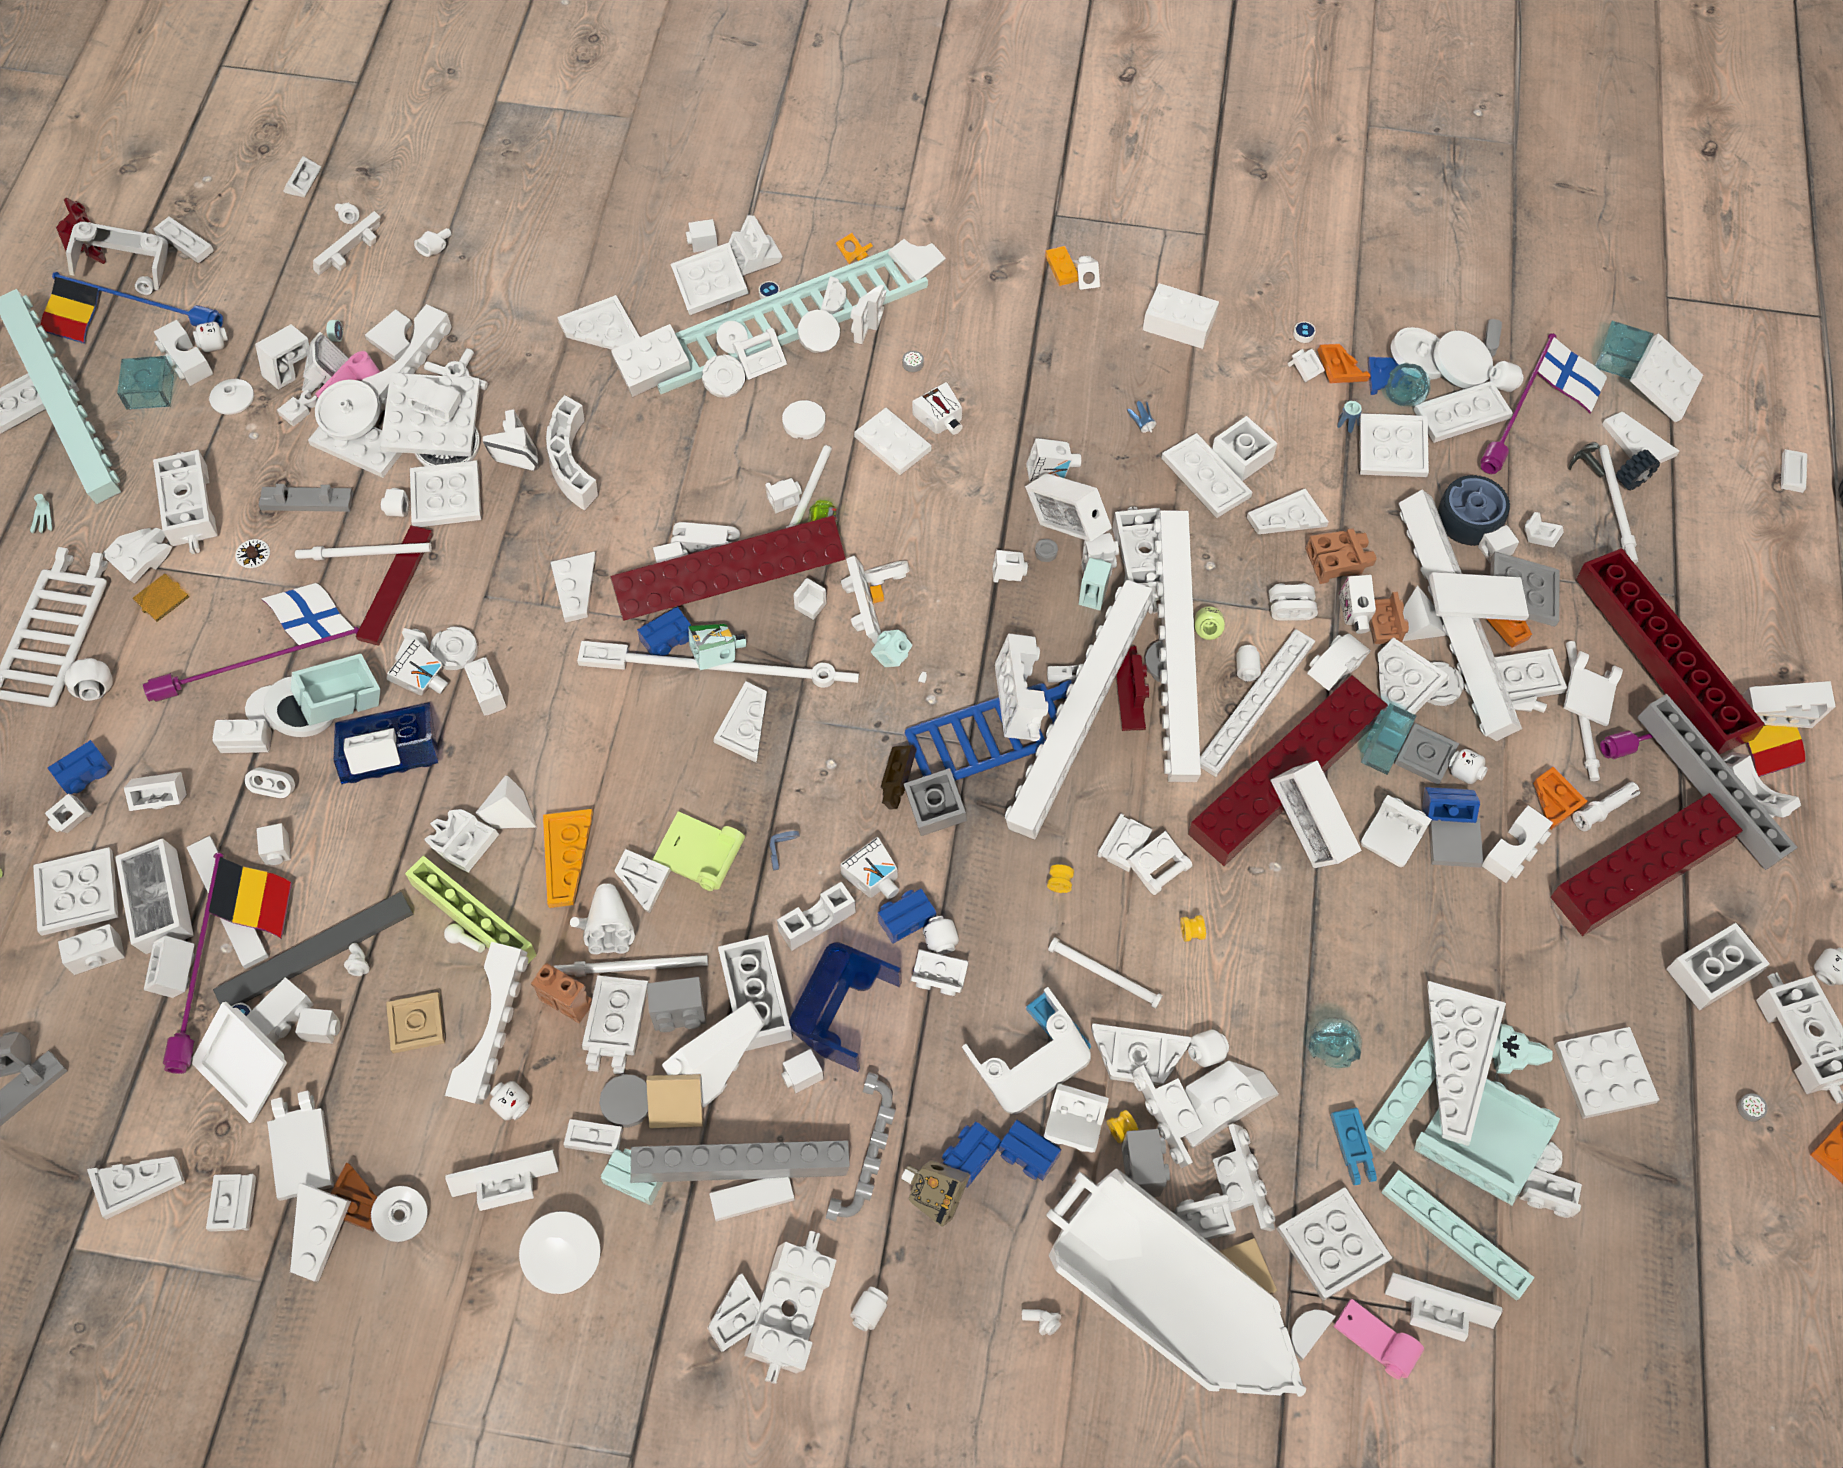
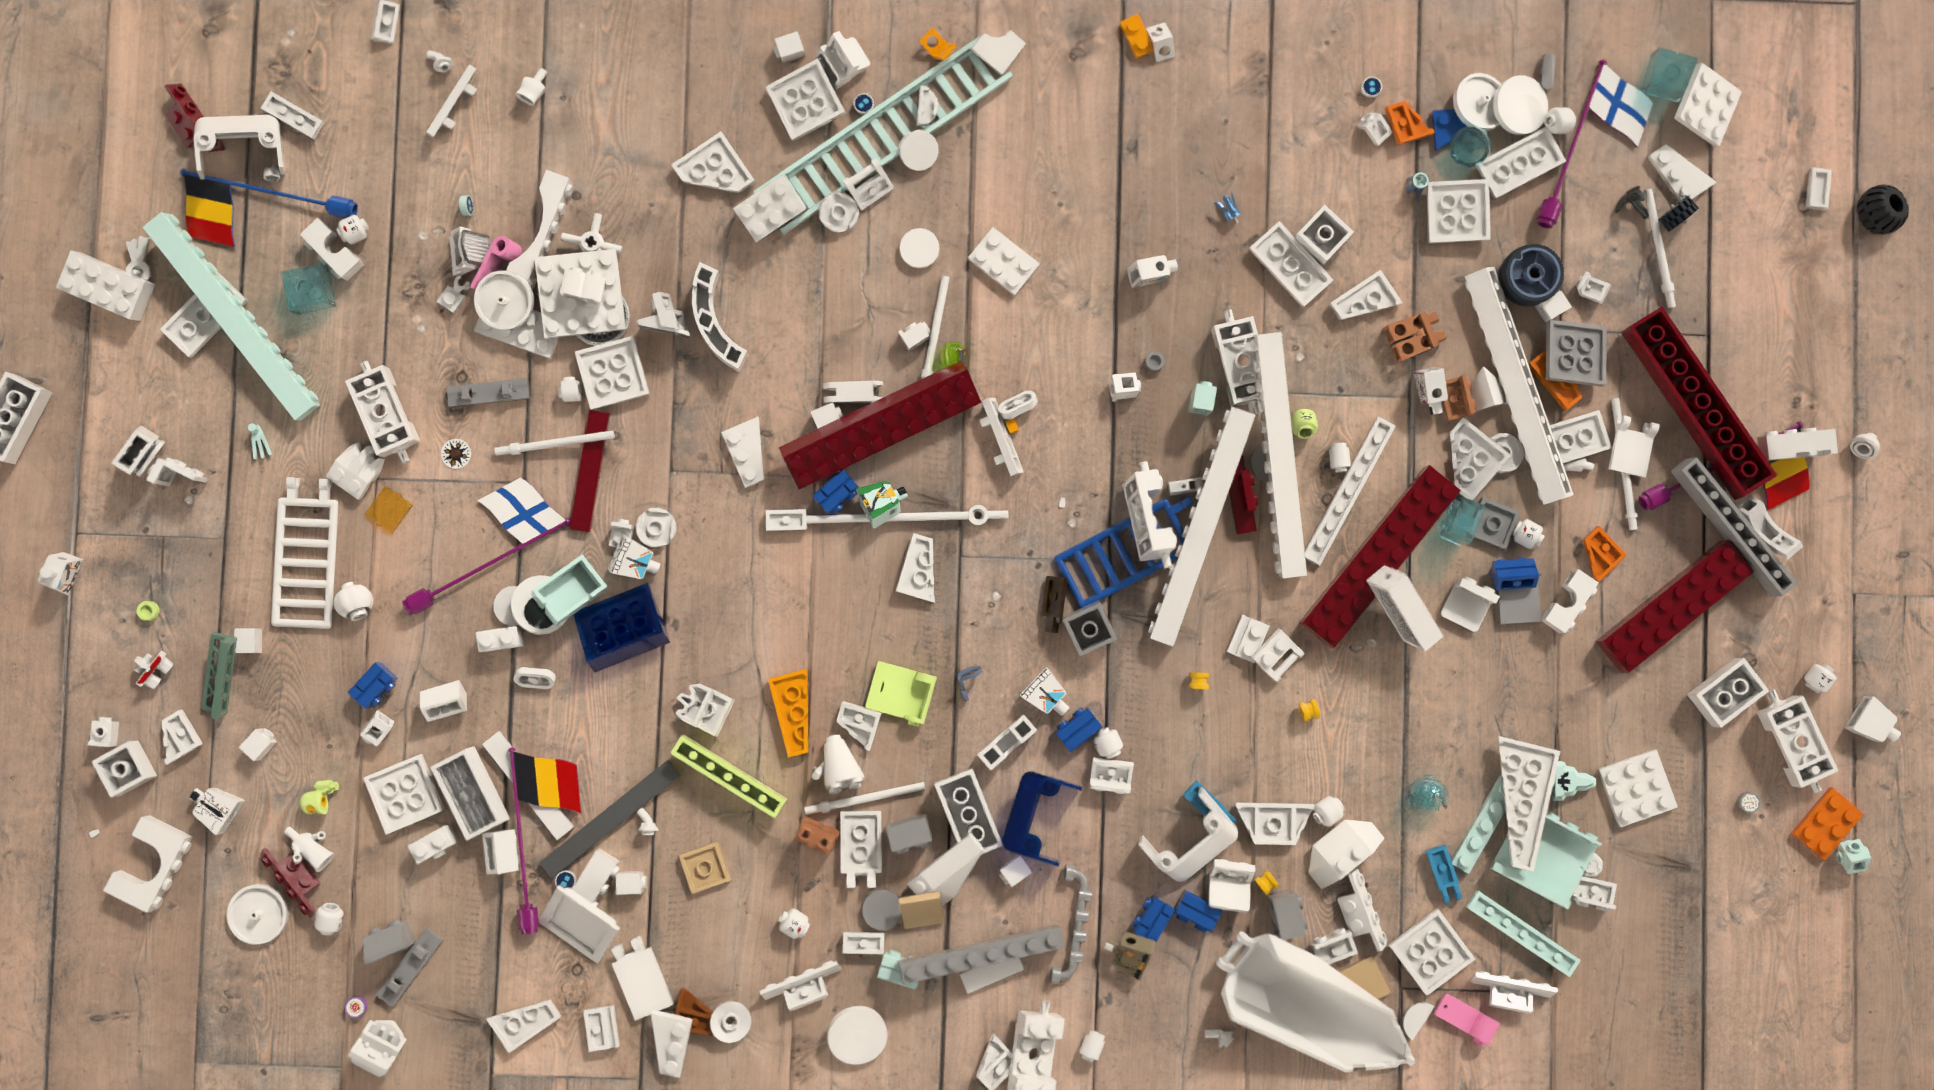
camera: 10 degrees left, 25 degrees up
white dish [209,379,254,415] -> none
white brick [255,324,309,390] -> none
white brick [257,823,291,865] -> none
white panel [344,728,400,774] -> none
white tile [365,309,412,361] -> none
white bar [444,924,485,953] -> none
white arch [445,942,528,1105] -> none
white brick [464,658,506,716] -> none
white slope [476,775,537,829] -> none
white piece [717,321,748,353] -> none
white panel [794,578,827,620] -> none
white plate [851,285,886,344] -> none
light aqua brick [871,630,913,667] -> none
tile [902,351,924,372] -> none
white torso [912,382,962,435] -> none
white brick [1025,473,1112,542] -> none
white bar [1048,937,1163,1009] -> none
white brick [1081,533,1119,577] -> none
white bracket [1132,1065,1203,1169] -> none
white brick [1143,283,1219,349] -> none
white brick [1269,583,1318,621] -> none
white brick [1307,634,1371,691] -> none
white tile [1430,572,1529,621] -> none
white pin [1572,782,1640,831] -> none

